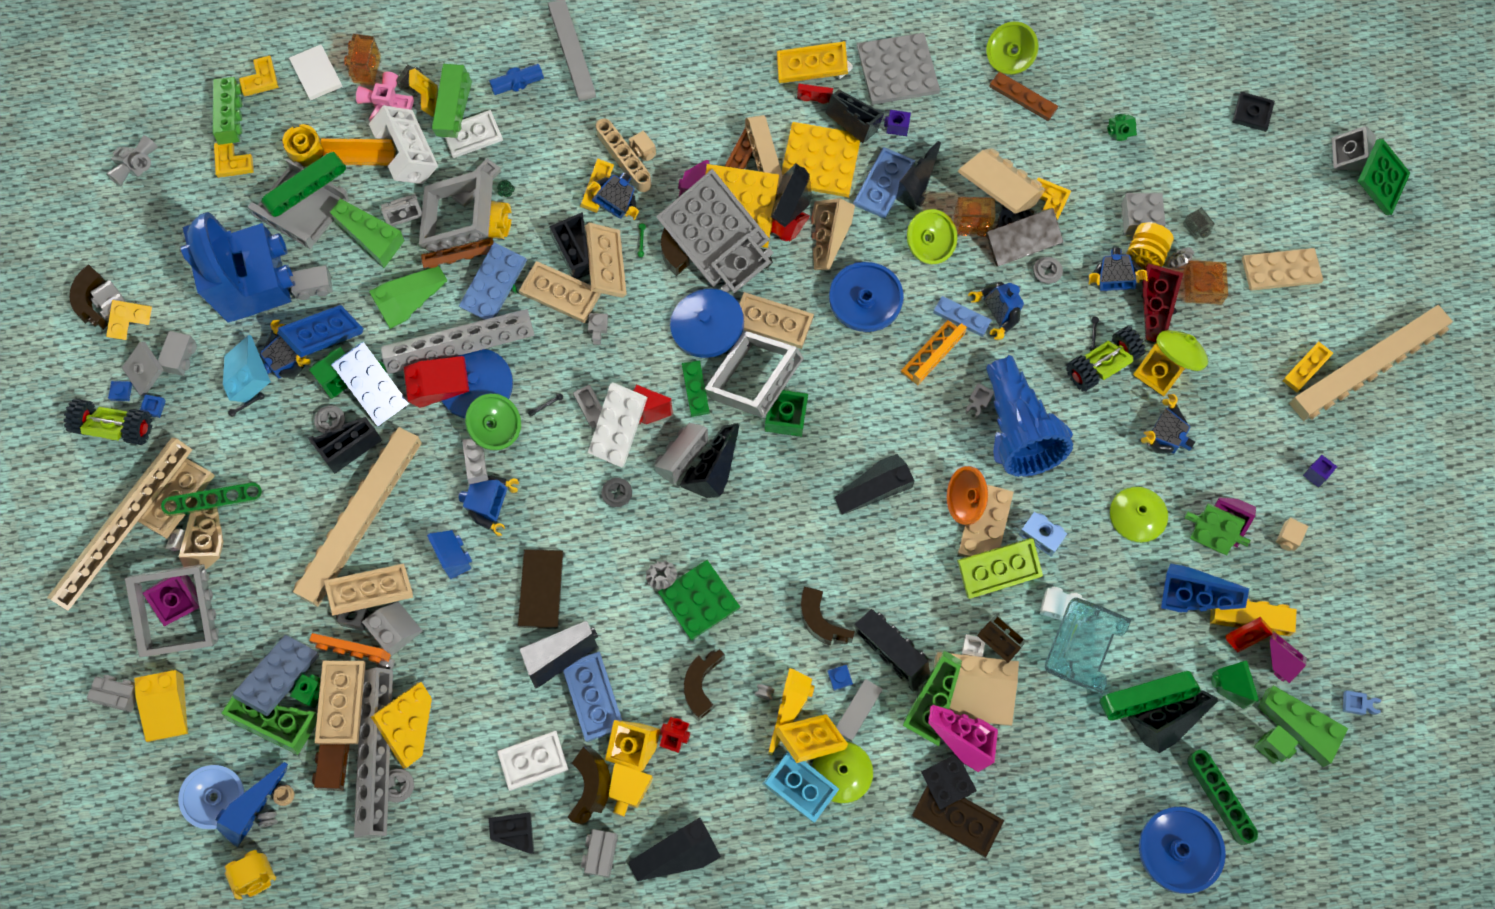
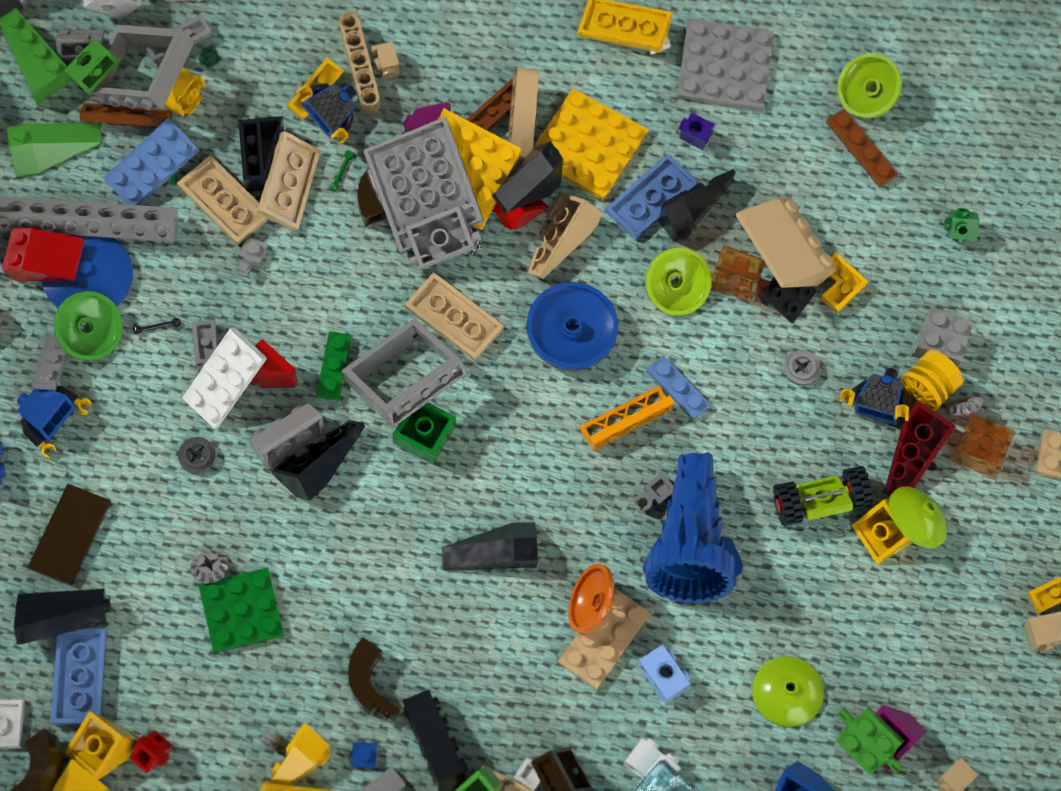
camera: 15 degrees right, 0 degrees up
blue dish [670,289,745,358] -> none
dark brown arch [684,649,725,721] -> none
red plate [797,83,833,104] -> none
black wedge [825,90,884,143] -> none
lime plate [957,538,1043,599] -> none
torso [968,282,1024,340] -> none
tile [985,208,1063,267] -> none
black hinge [1089,317,1099,351] -> none
torso [1141,394,1196,454] -> none
clear smoke brick [1183,207,1215,240] -> none
dark purple brick [1303,455,1338,488] -> none
none -> bright green brick [64,38,120,94]

